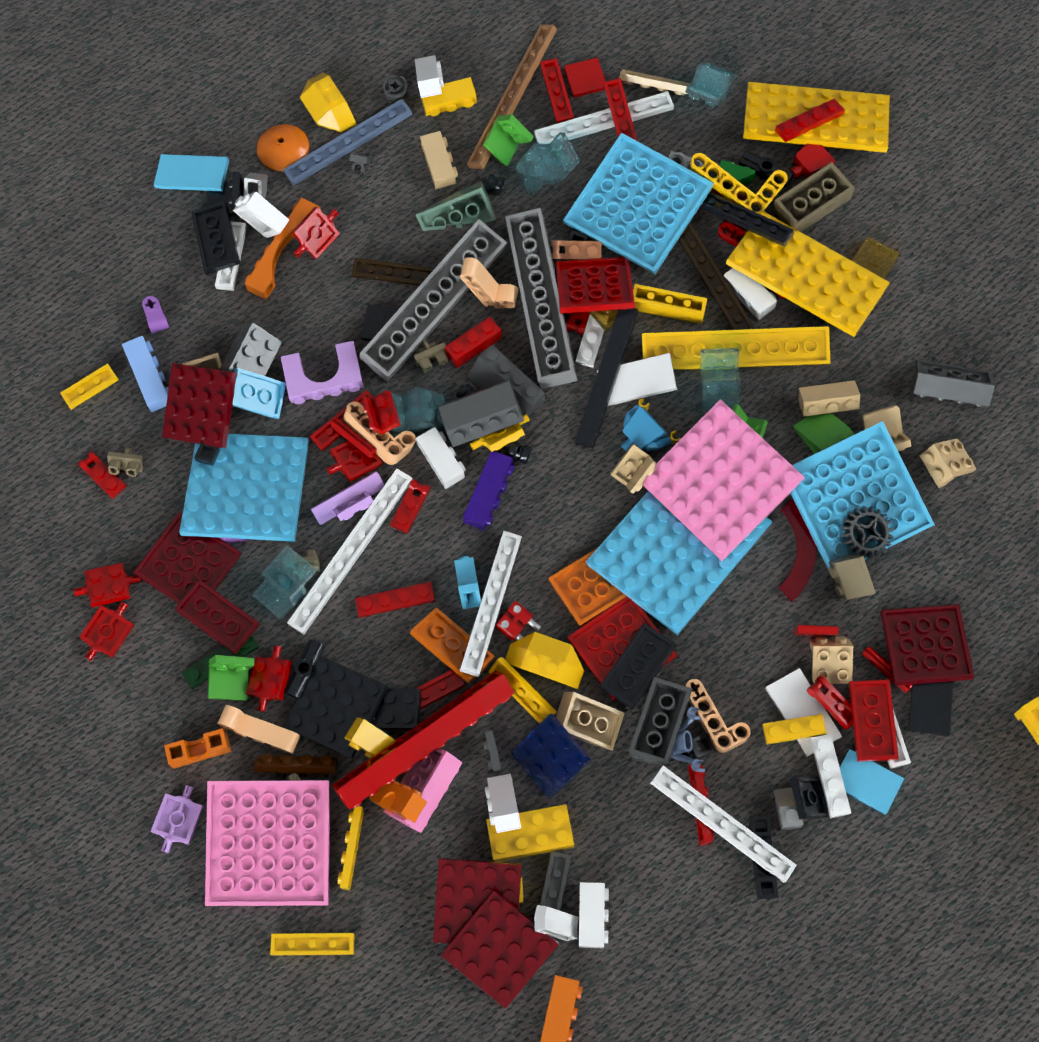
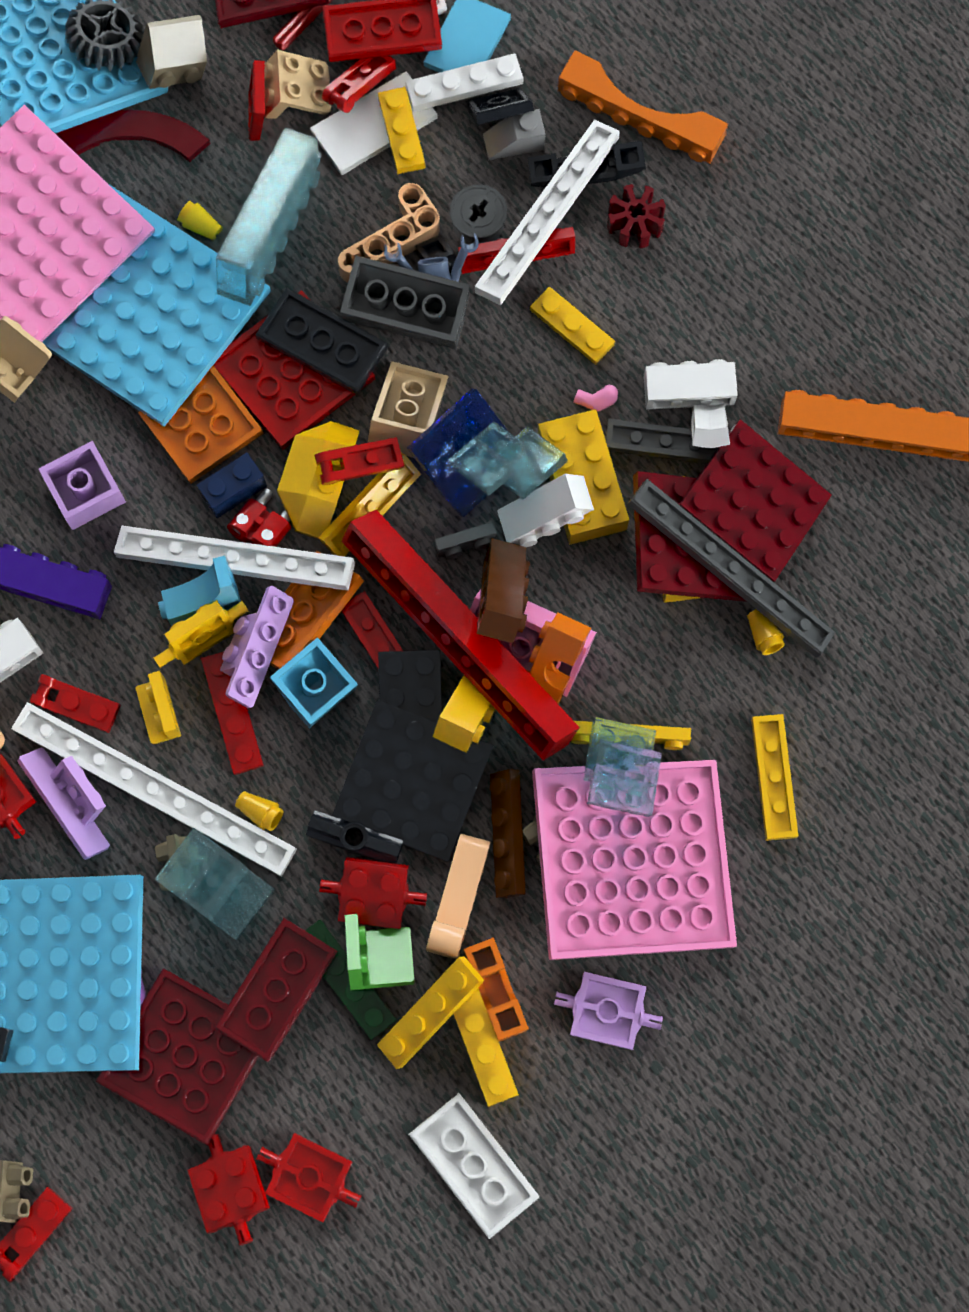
camera: 100 degrees left, 5 degrees up
none -> lavender brick [38,441,126,530]
none -> yellow bracket [136,671,181,744]
none -> yellow plate [153,600,249,669]
none -> yellow cone [177,201,223,241]
none -> dark blue brick [196,452,267,519]
none -> clear light blue brick [216,127,321,306]
none -> lavender bracket [220,586,294,708]
none -> yellow cone [235,791,284,831]
none -> medium azure slope [270,637,358,729]
none -> red plate [314,437,404,485]
none -> yellow plate [377,957,485,1069]
none -> white tile [409,1093,540,1239]
none -> clear light blue bracket [449,422,568,500]
none -> dark grey piece [450,184,507,245]
none -> yellow brick [453,988,519,1107]
none -> reddish brown brick [477,538,530,643]
none -> yellow plate [530,286,615,365]
none -> orange arch [558,50,728,164]
none -> bright pink arm [573,385,618,412]
none -> clear light blue bracket [583,717,662,817]
none -> dark red gear [607,184,666,249]
none -> dark grey tile [627,479,836,658]
none -> yellow cone [747,609,785,655]

